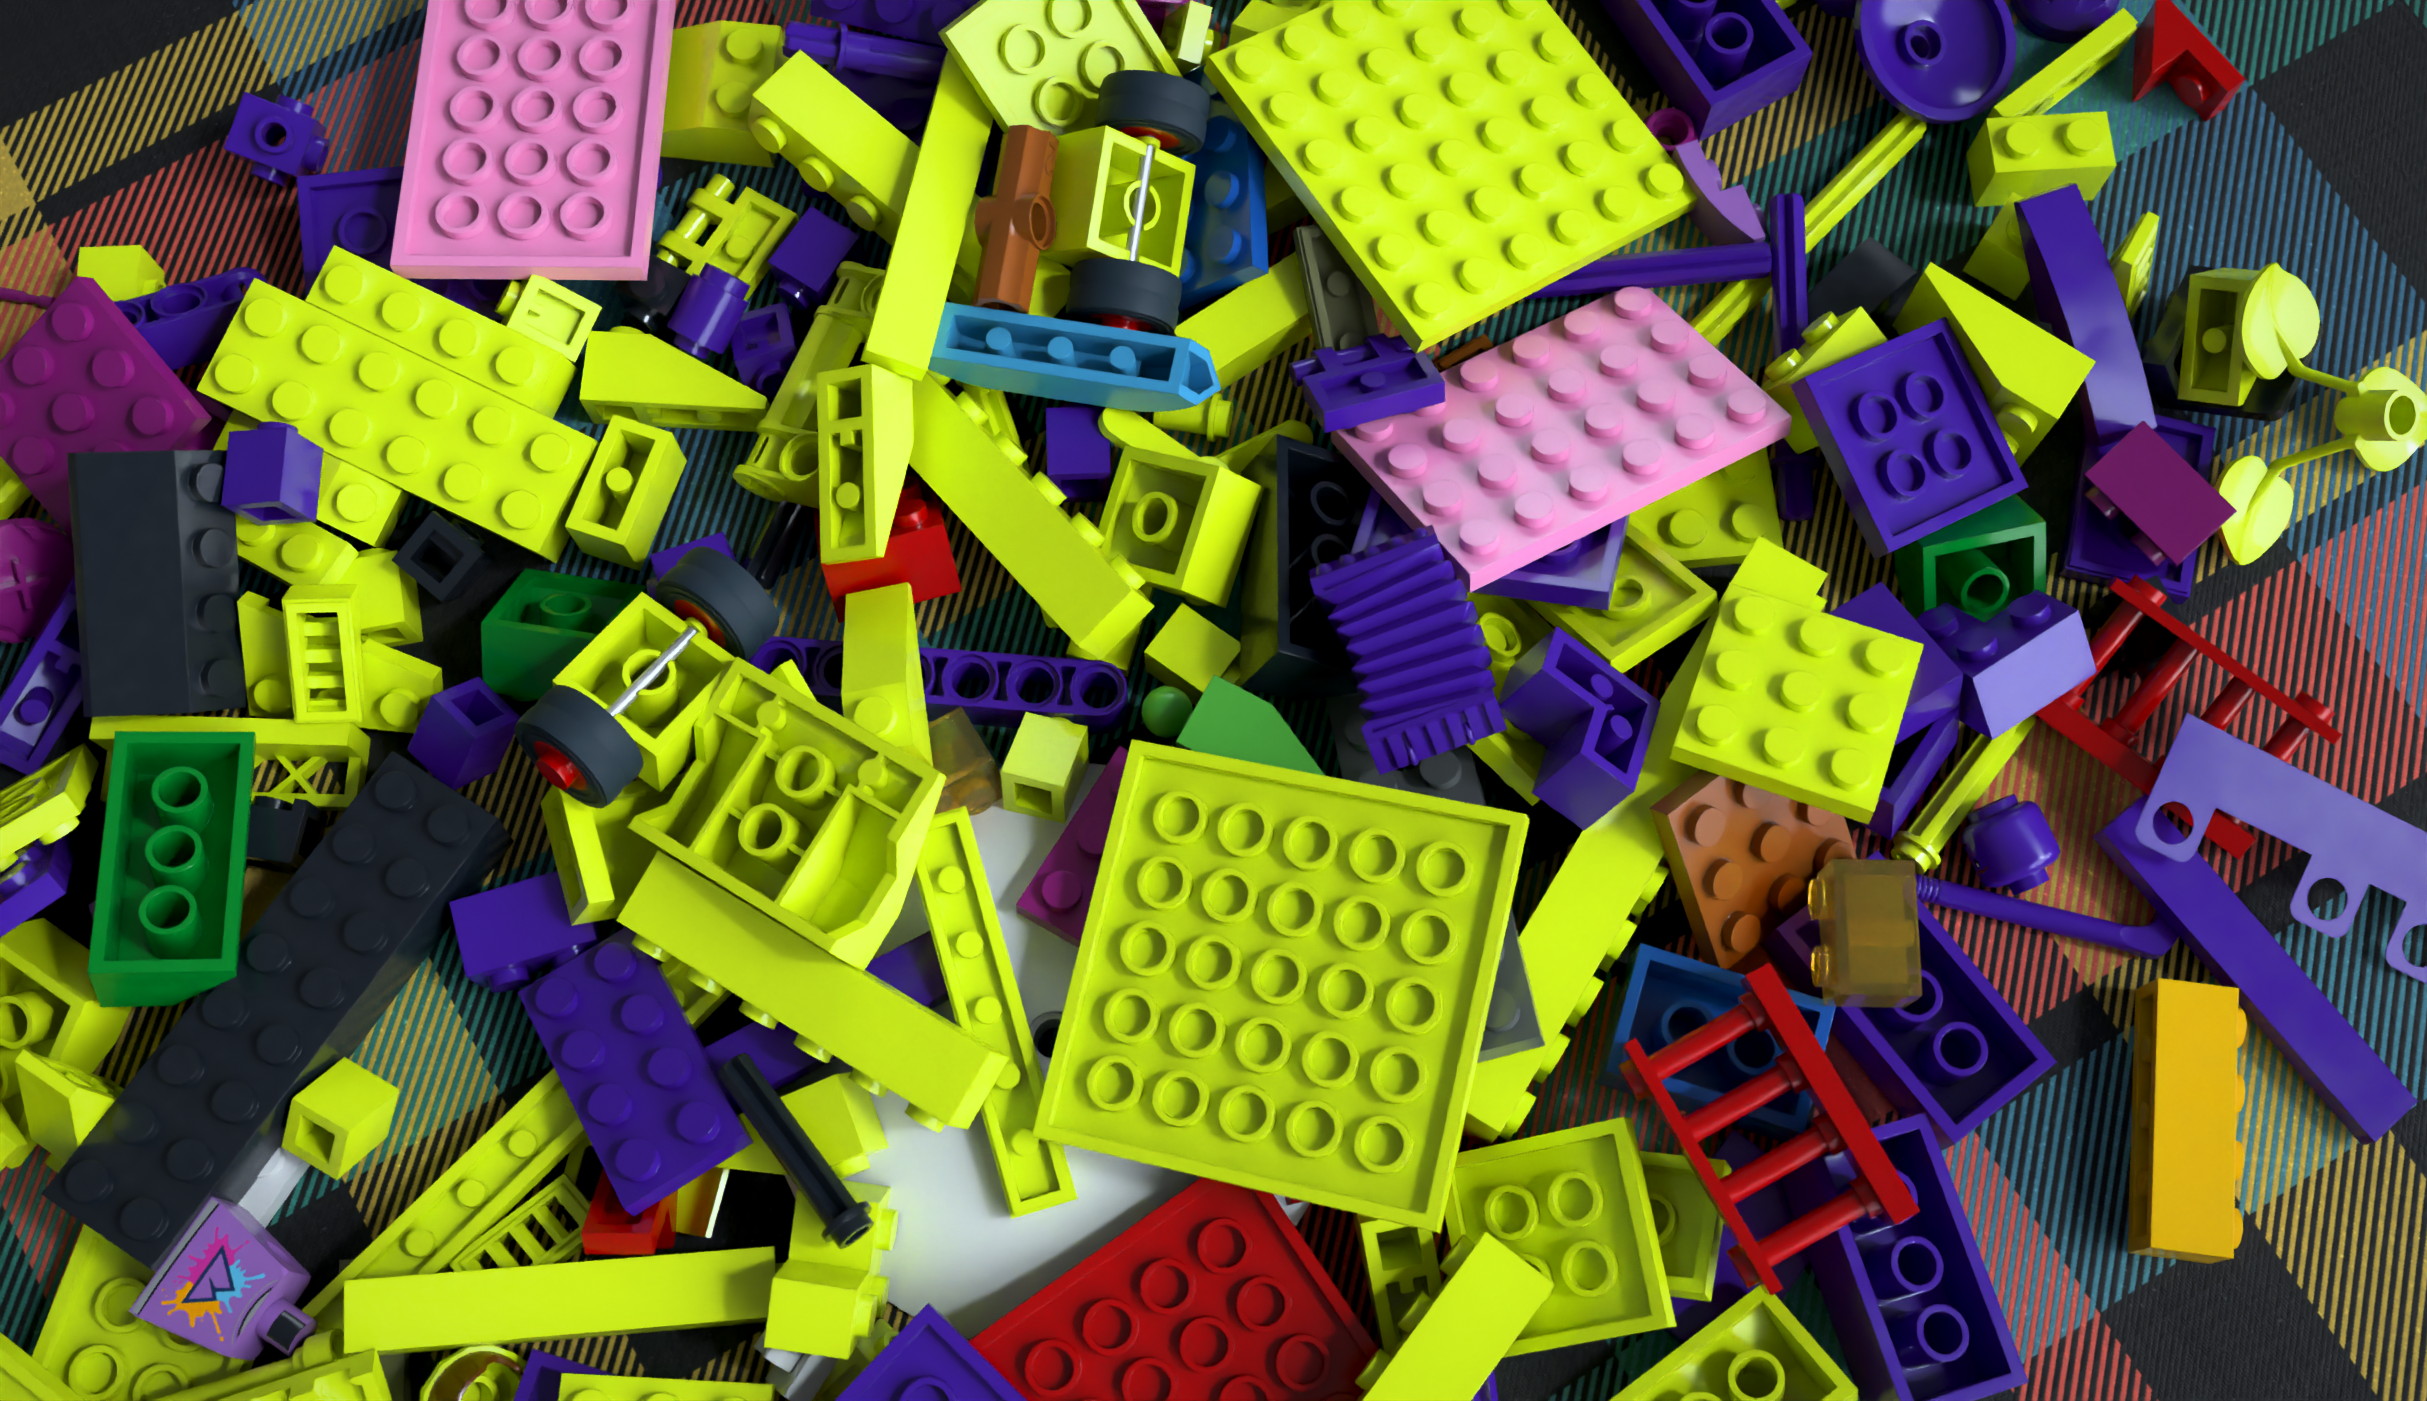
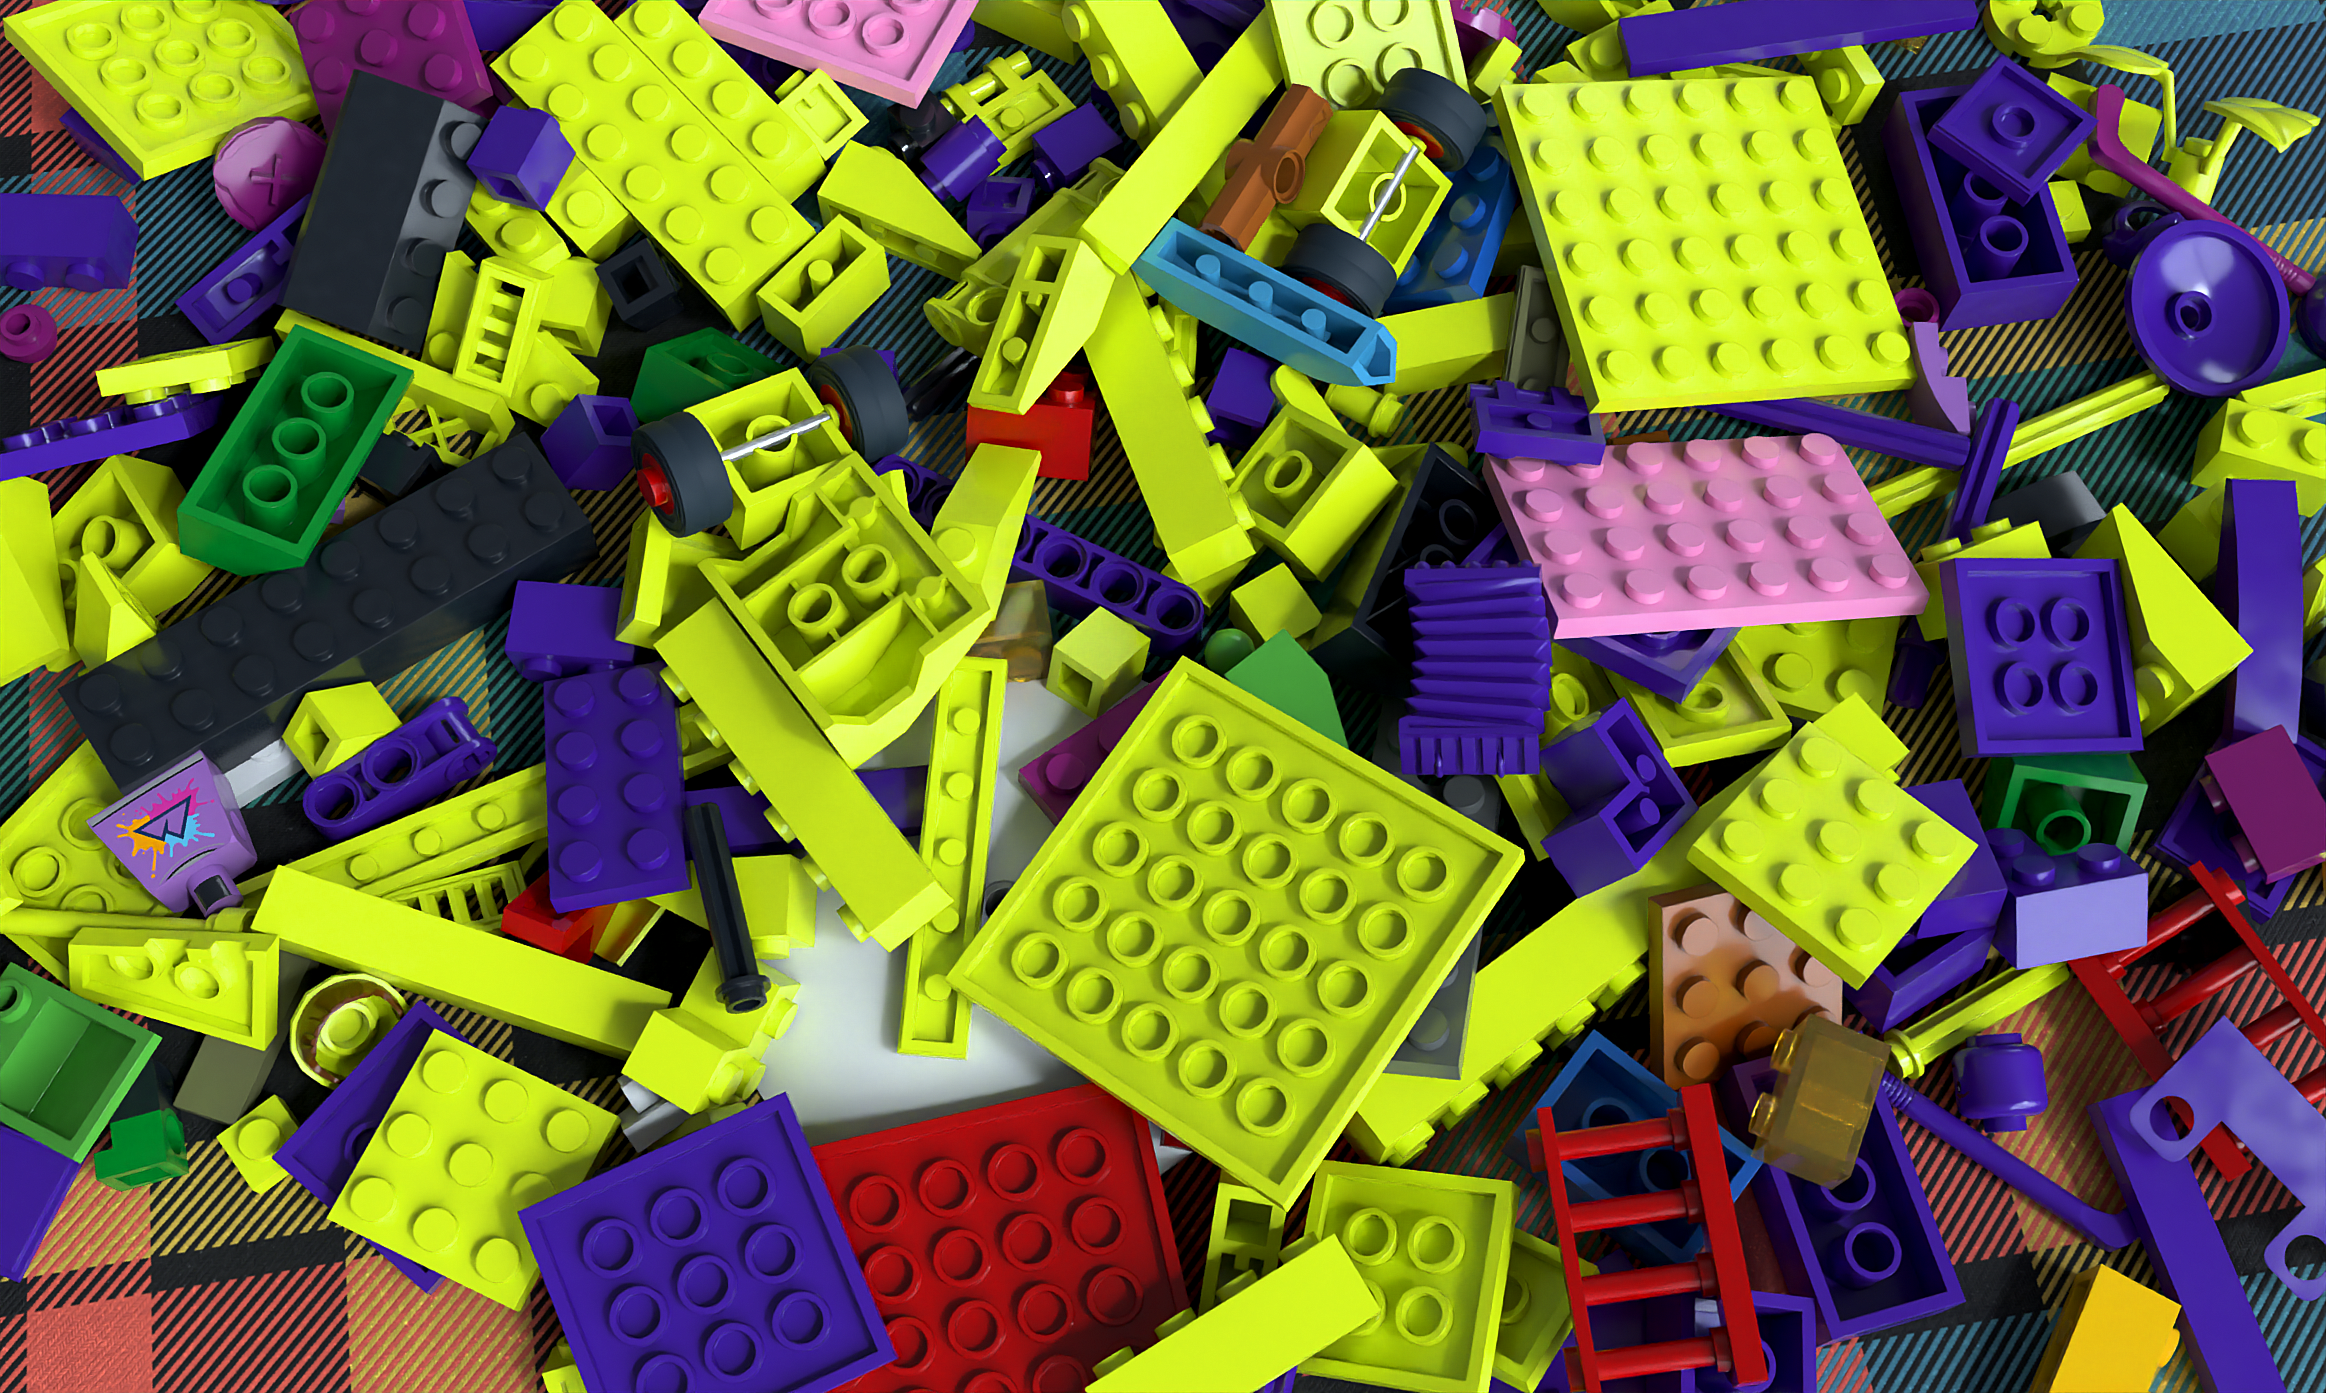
camera: 20 degrees right, 5 degrees down
none -> dark purple piece [303,696,498,846]

